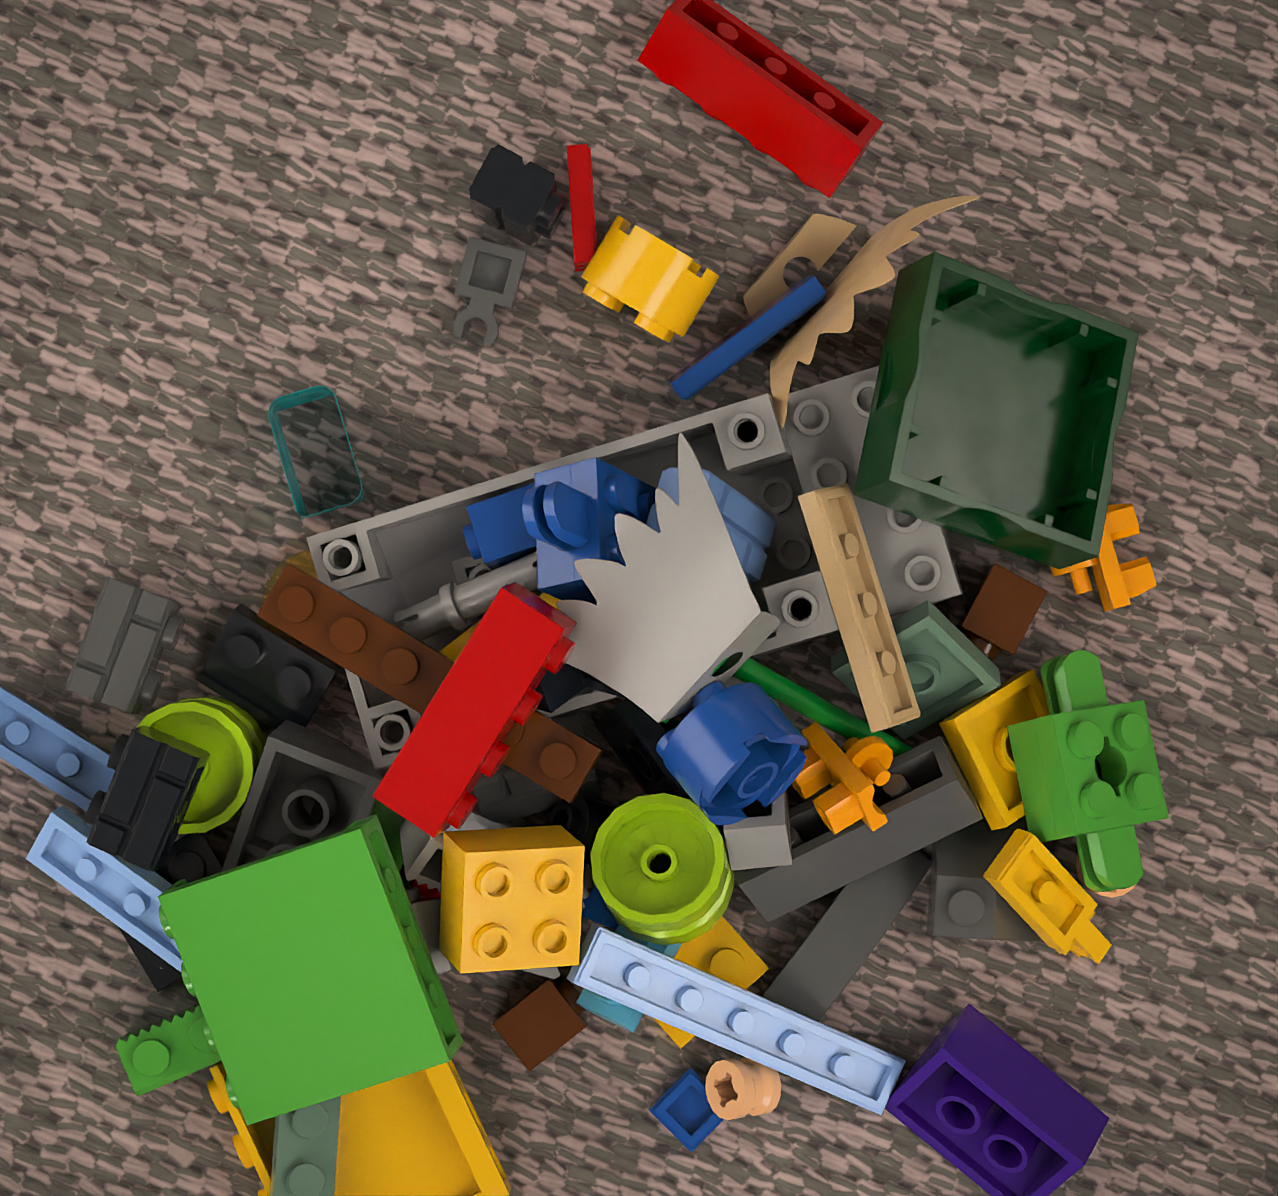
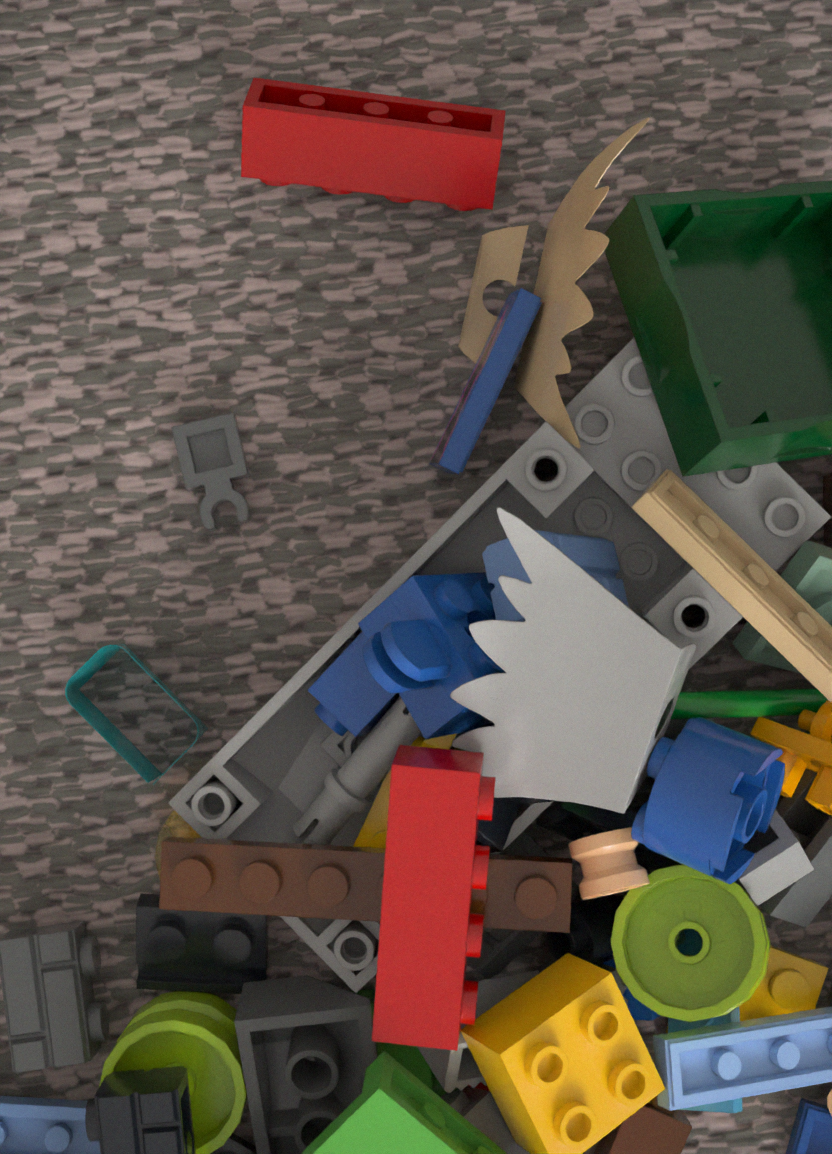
camera: 30 degrees left, 0 degrees up
black brick [469,144,566,246] -> none
red tile [566,144,597,272] -> none
yellow brick [581,215,720,343] -> none
none -> light nougat wheel [568,828,650,900]

